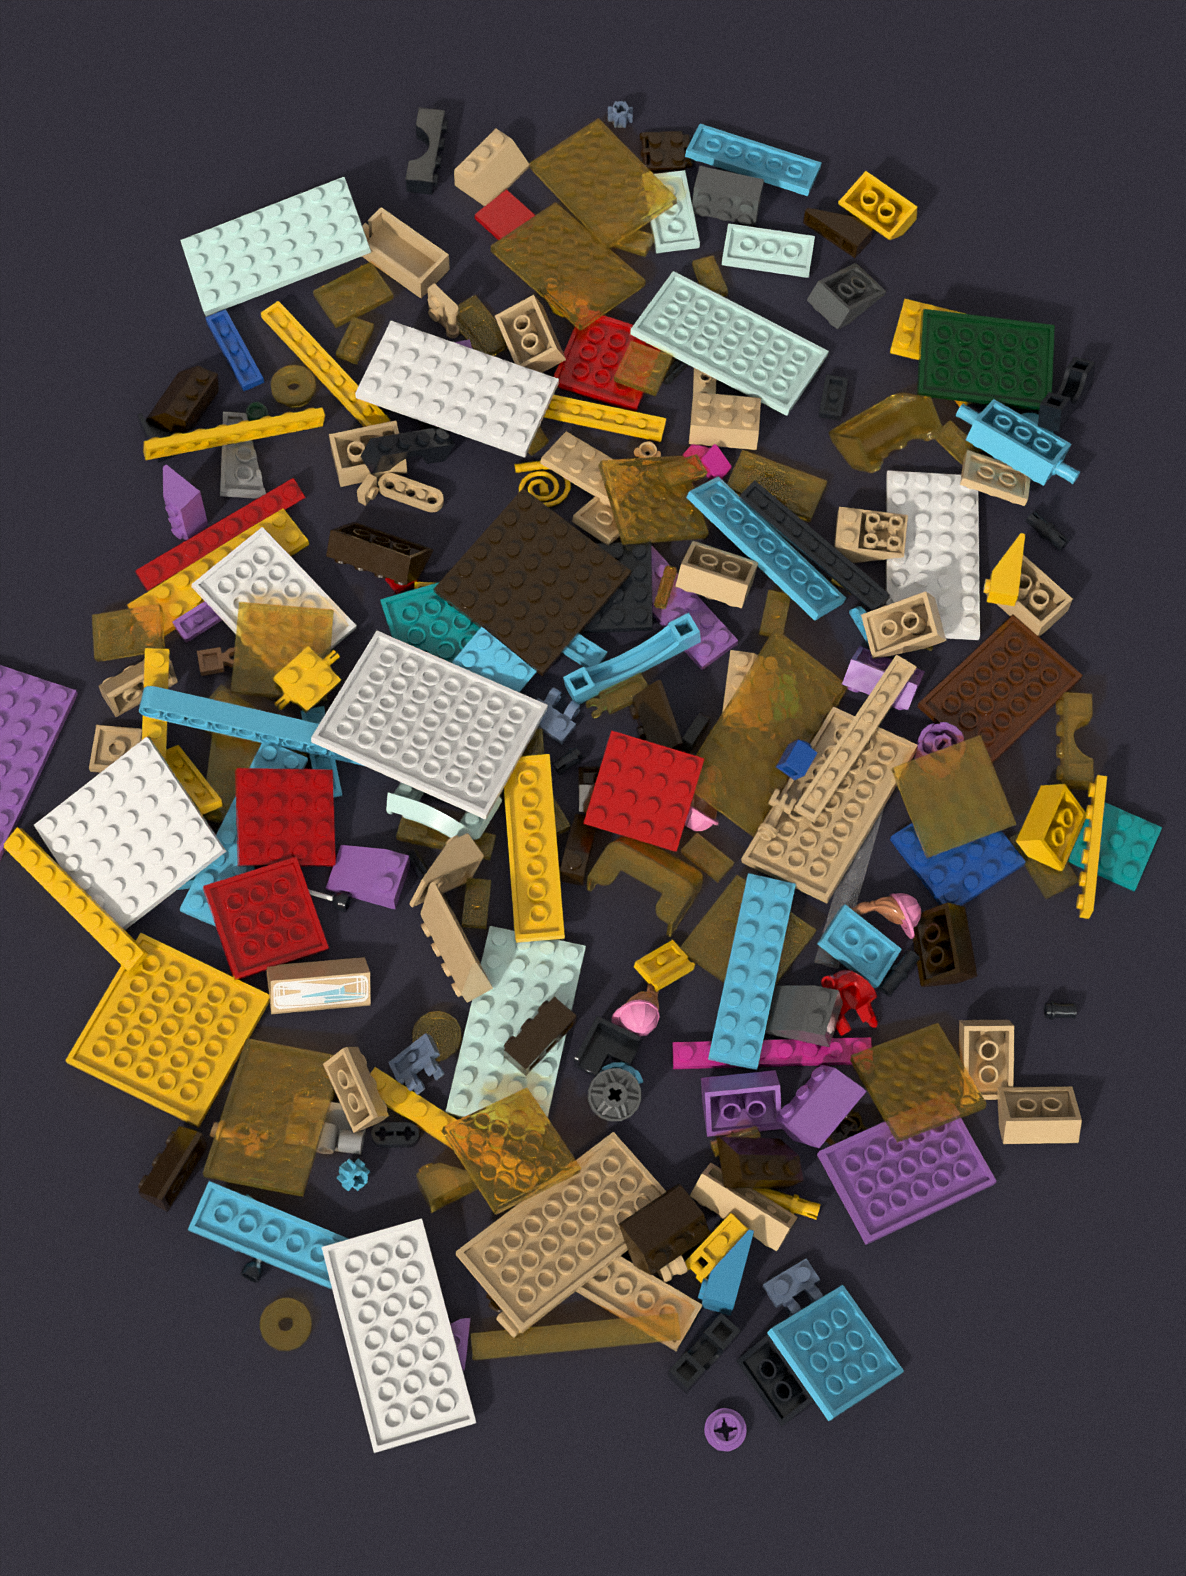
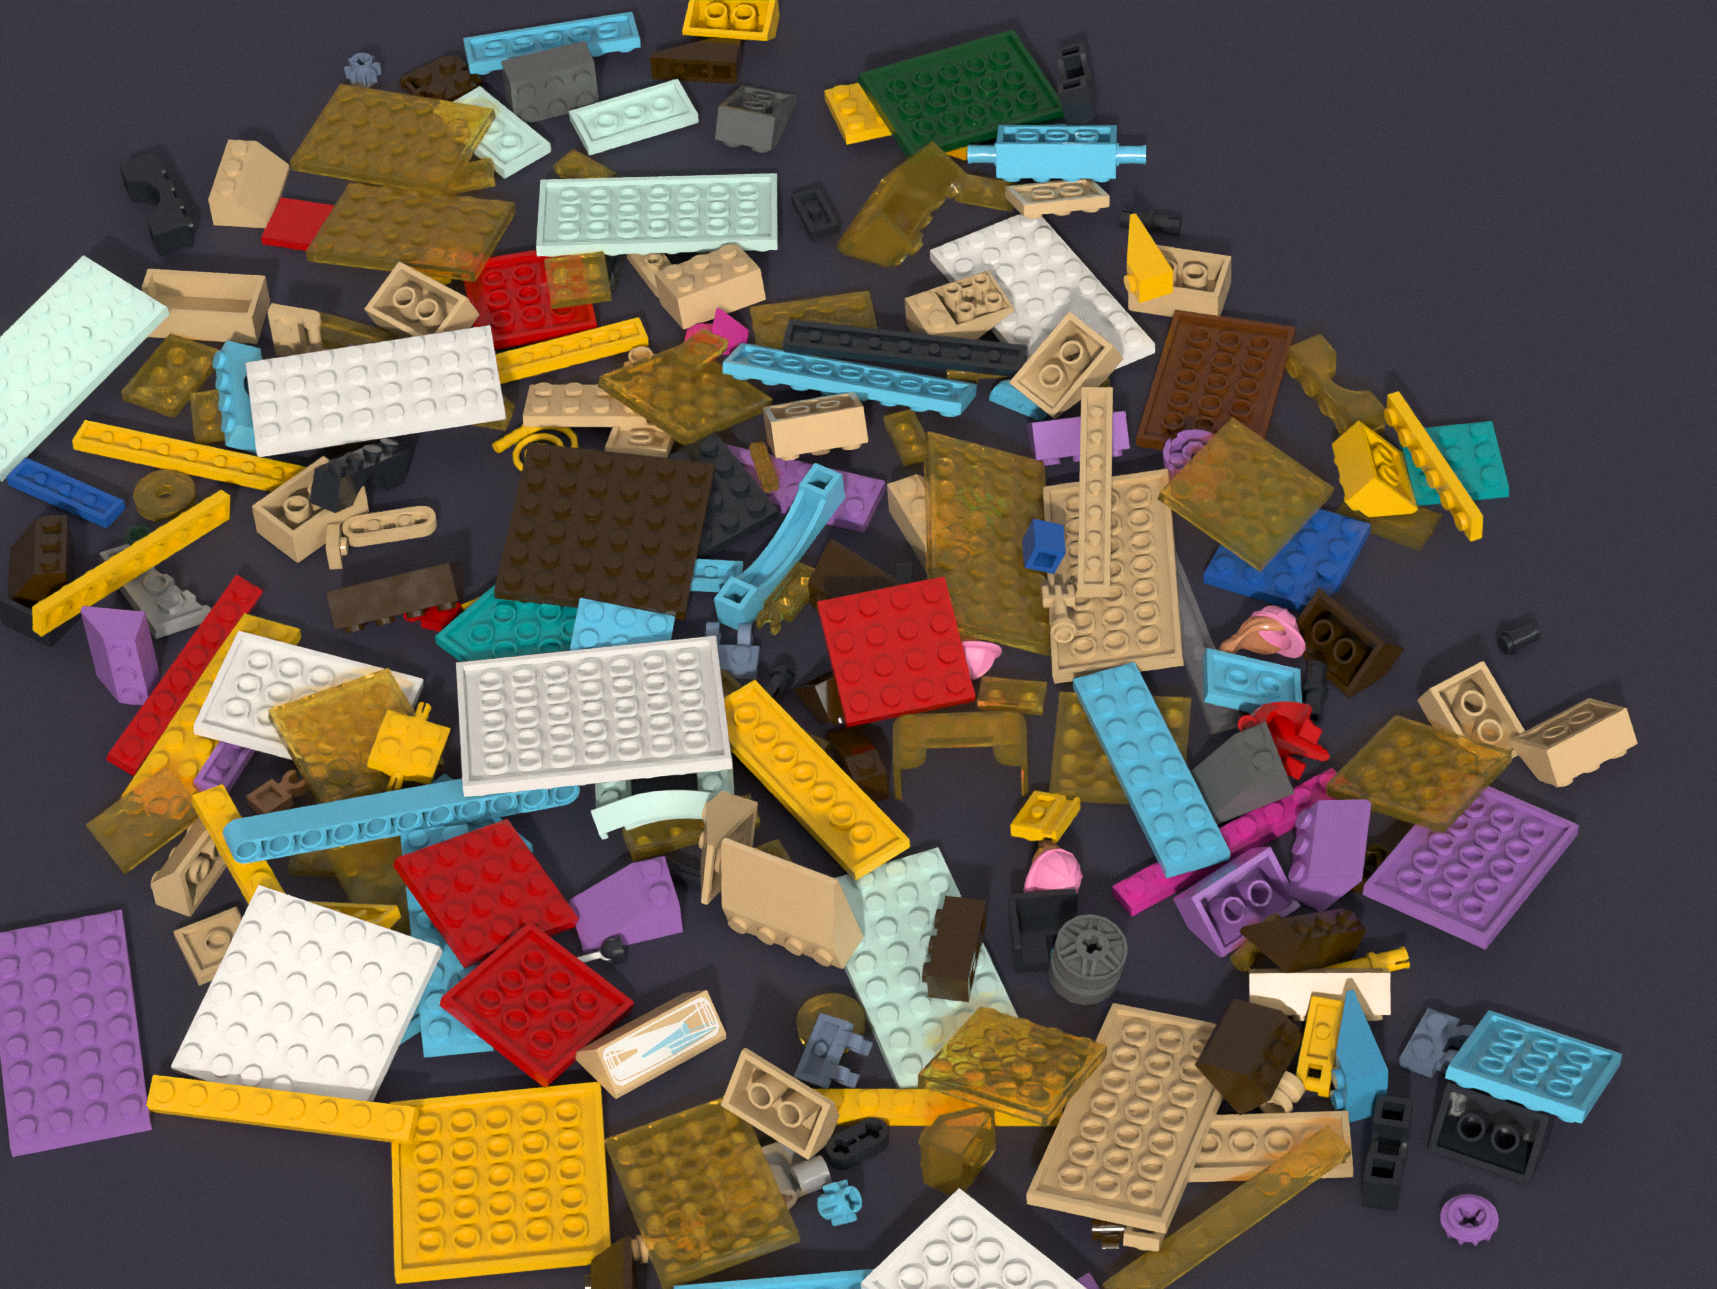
camera: 25 degrees left, 20 degrees down
none -> medium azure arch [213,340,262,454]

